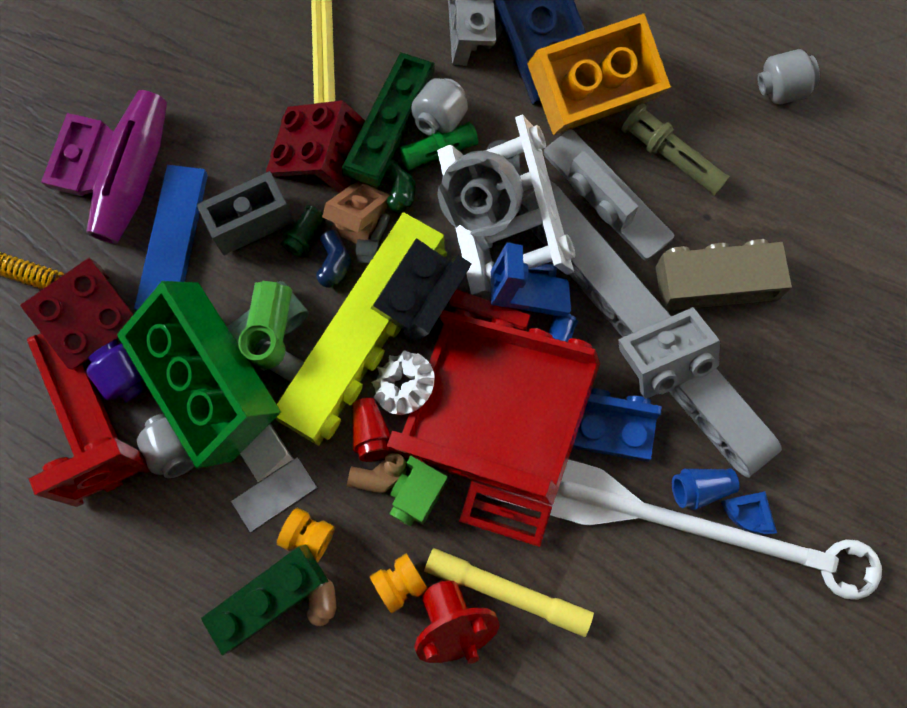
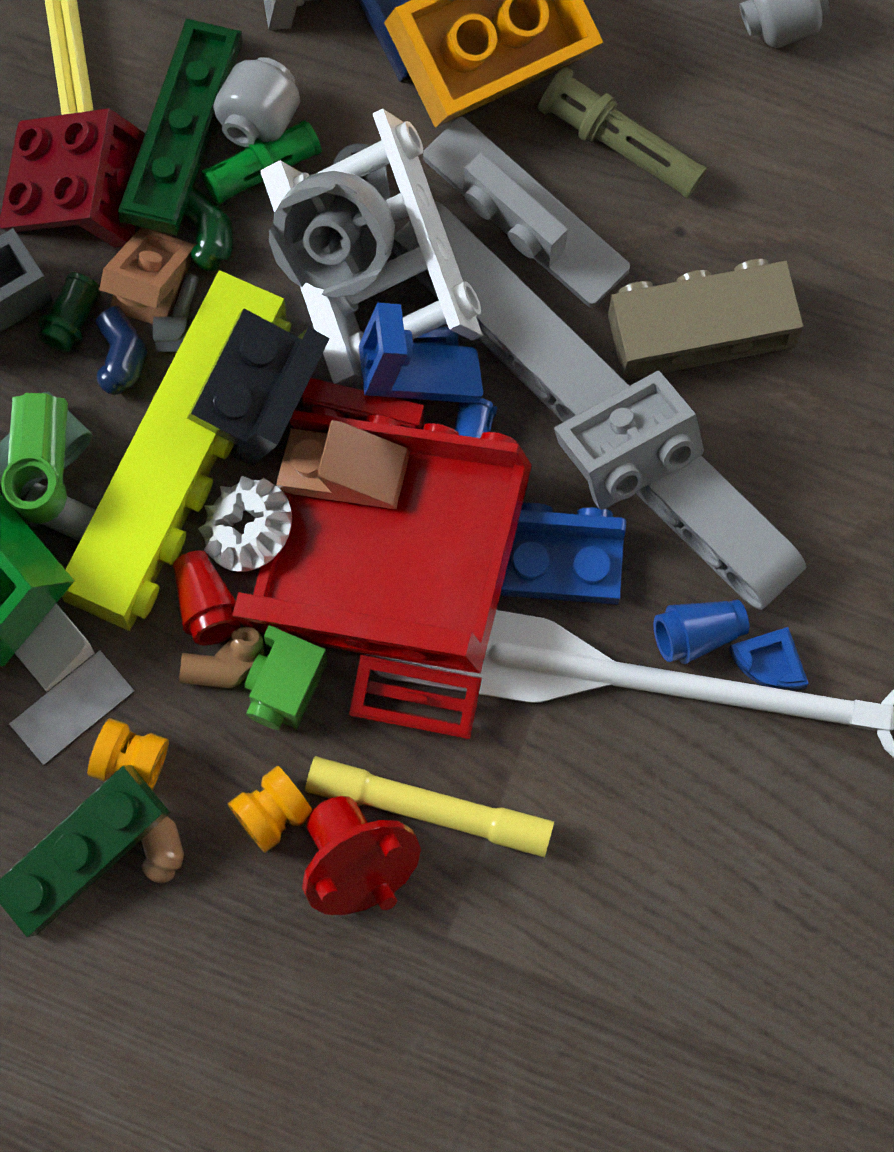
camera: 10 degrees left, 0 degrees up
none -> nougat slope [276,421,410,509]

